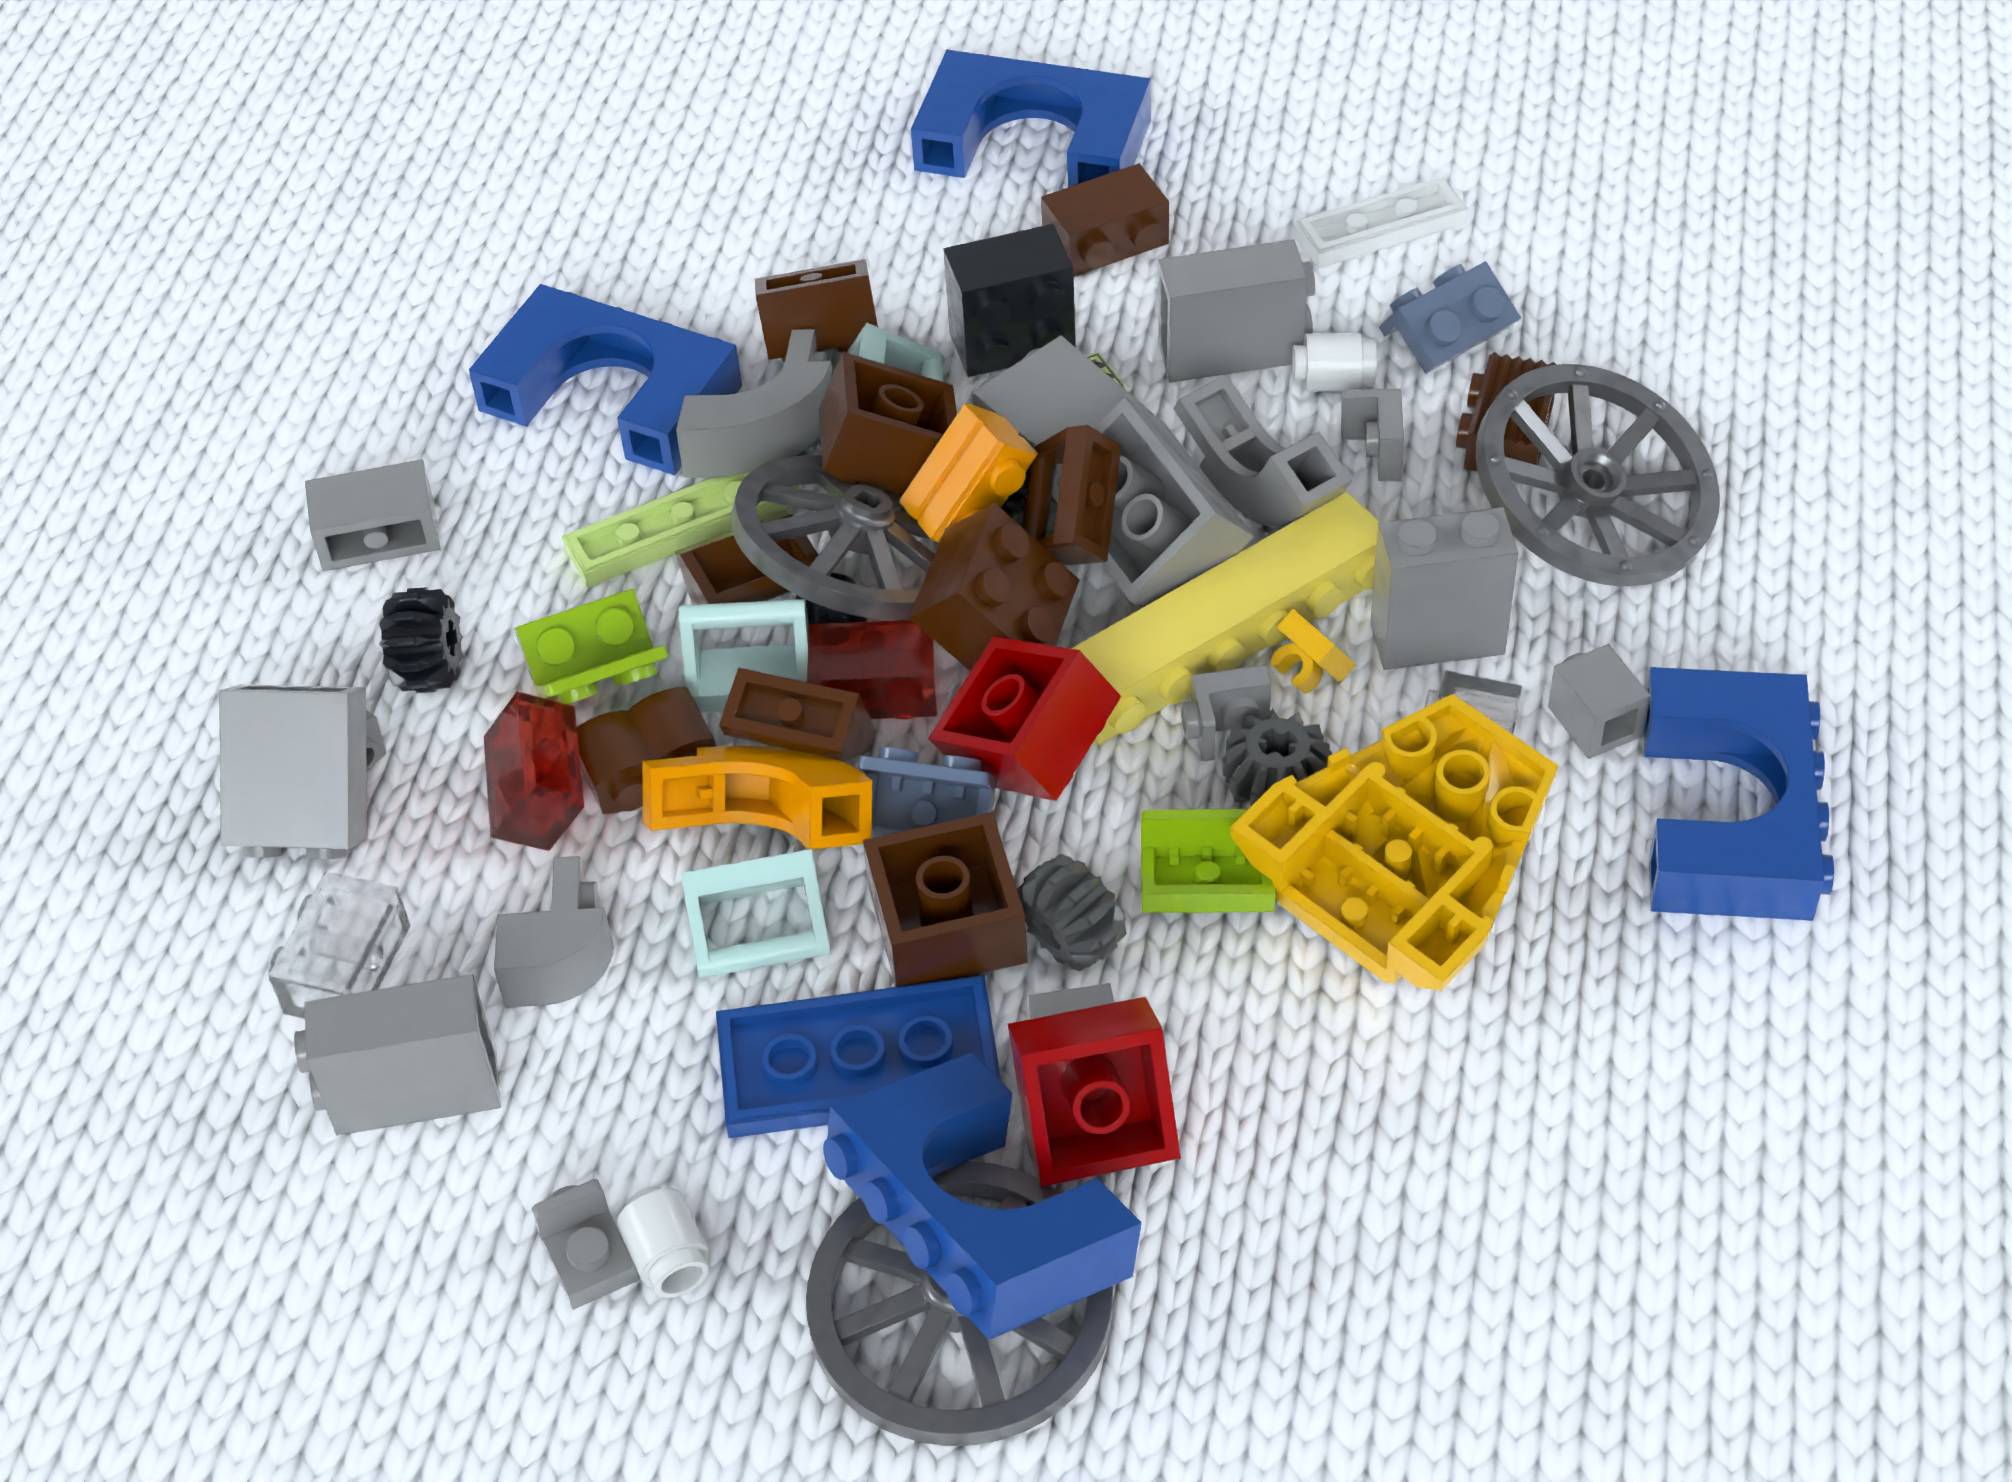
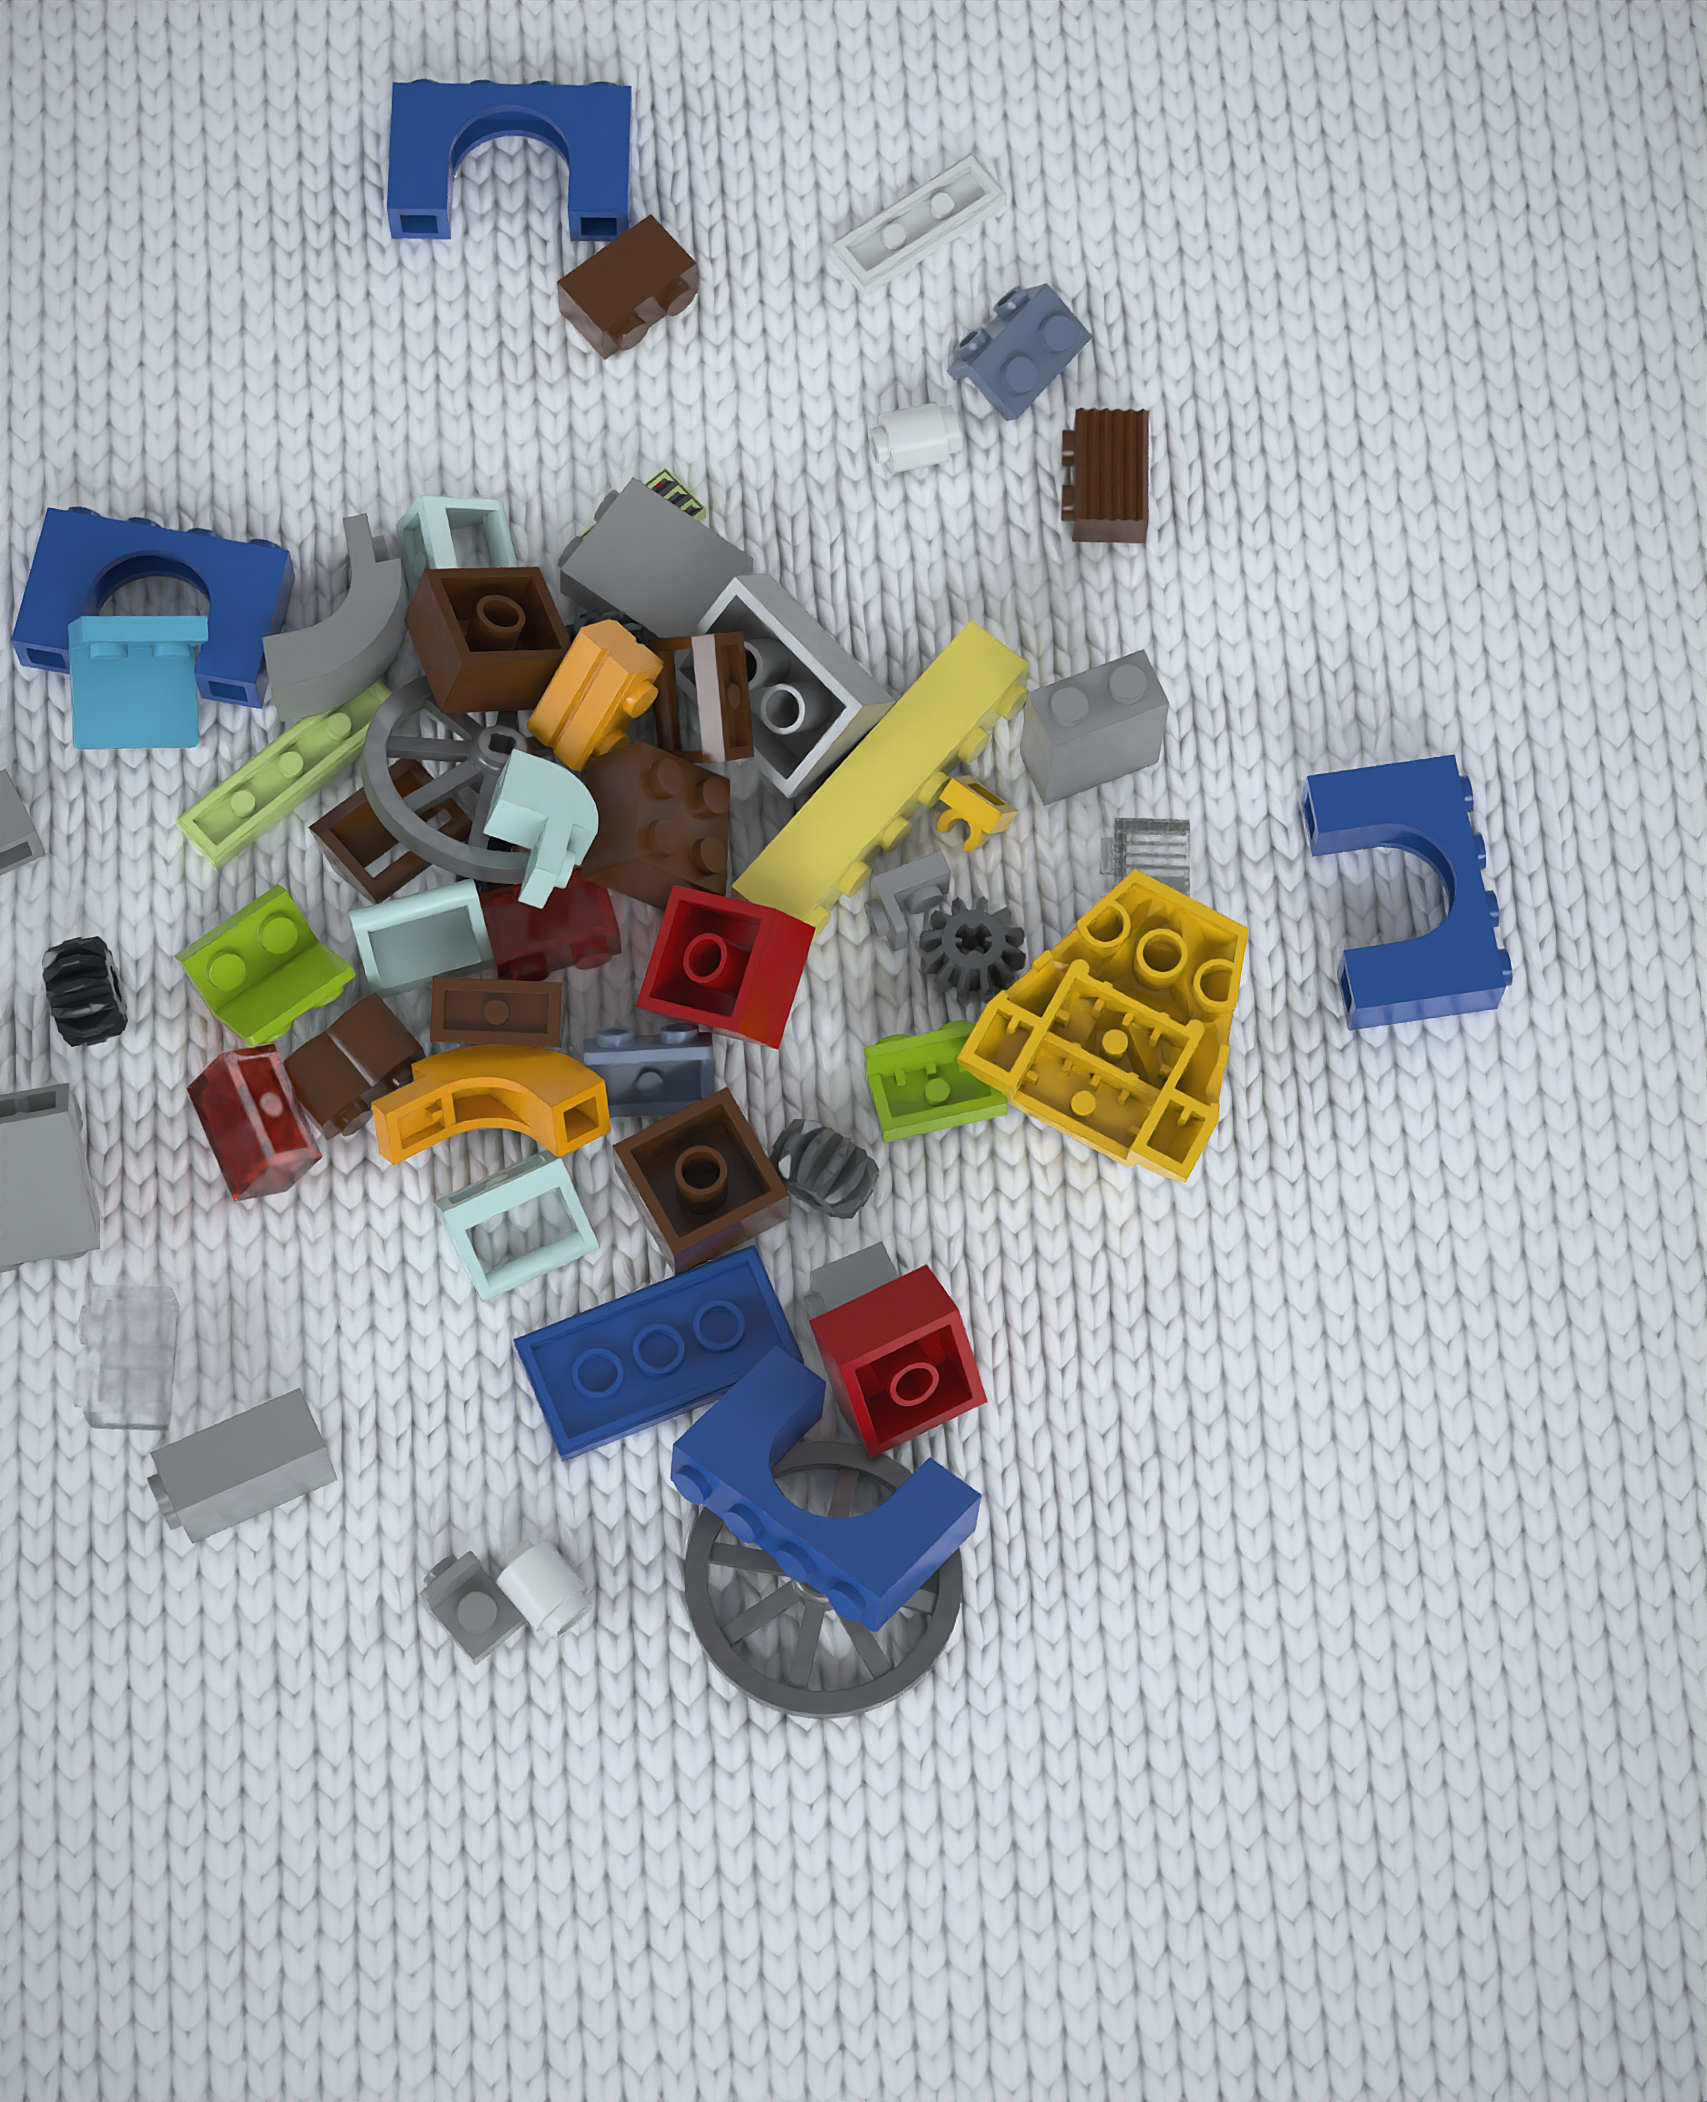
camera: 20 degrees left, 20 degrees up
light grey brick [494,856,614,1008] -> none
reddish brown brick [755,259,878,362] -> none
black brick [943,224,1076,377] -> none
light grey brick [1158,239,1315,383] -> none
light grey arch [1173,374,1353,527] -> none
light grey bracket [1341,389,1404,481] -> none
flat silver wheel [1476,364,1720,586] -> none
light grey brick [1548,644,1651,759] -> none
none -> medium azure bracket [68,616,208,750]
none -> light aqua brick [483,749,598,909]

